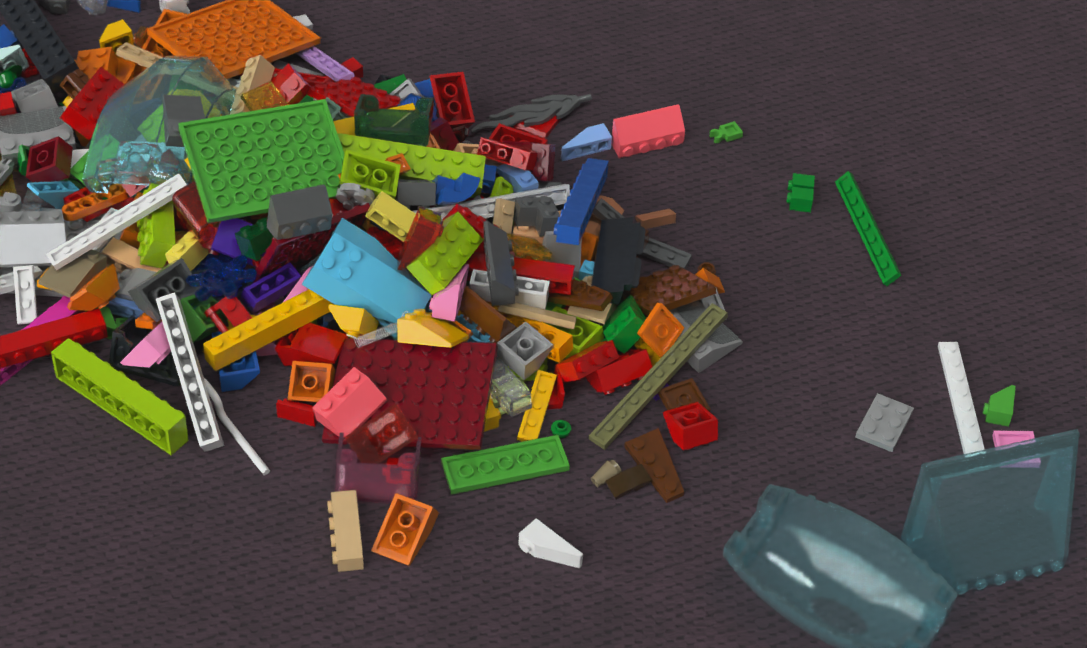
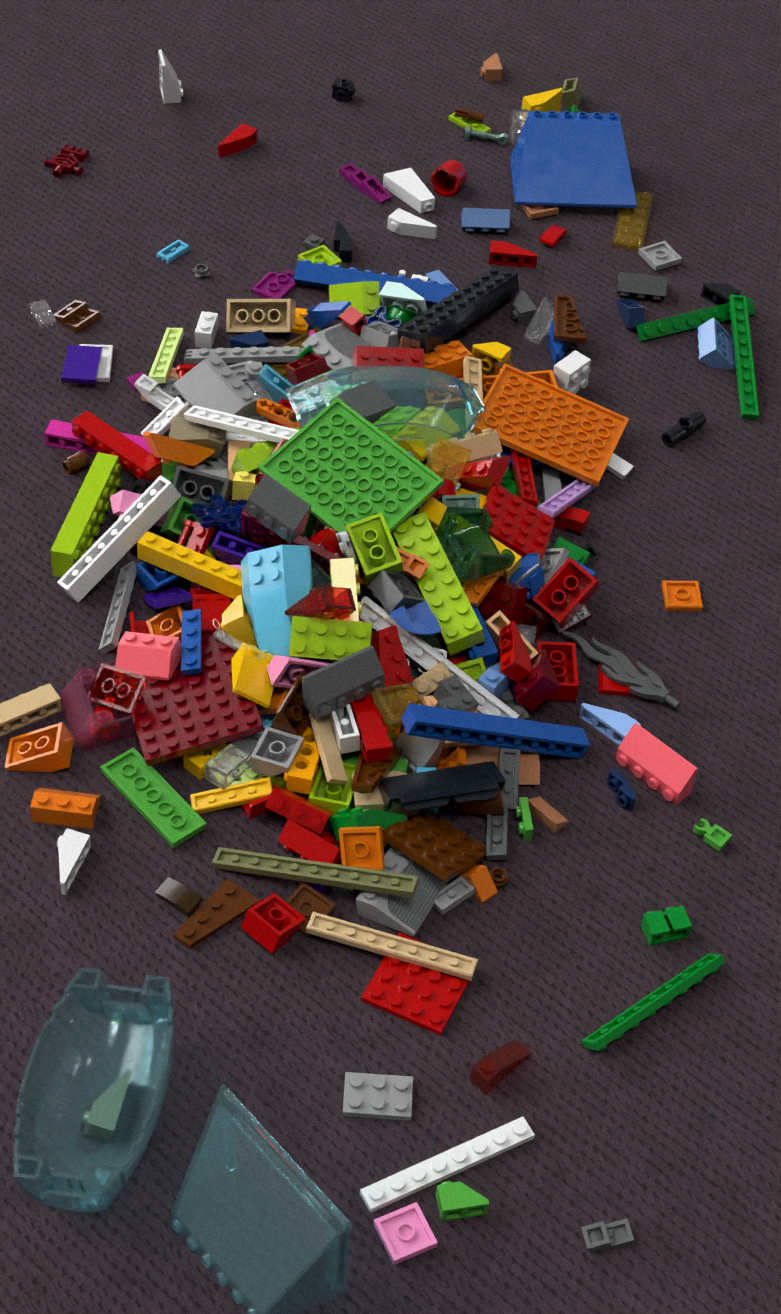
camera: 65 degrees right, 0 degrees up
white piece [204,379,270,475] -> none
green plate [551,420,571,438] -> none
dark tan cone [591,460,622,488] -> none
none -> orange slope [30,788,102,829]
none -> reddish brown brick [62,451,90,474]
none -> sand green slope [81,1070,132,1142]
none -> light grey plate [99,561,137,653]
none -> dark purple tile [142,586,193,609]
none -> blue plate [181,609,202,675]
none -> tan tile [306,912,478,981]
none -> red plate [361,932,477,1036]
none -> clear red slope [470,1039,532,1094]
none -> bright green plate [515,797,533,842]
none -> dark grey slope [581,1218,635,1251]
none -> dark blue slope [607,768,636,811]
none -> orange tile [661,580,703,611]

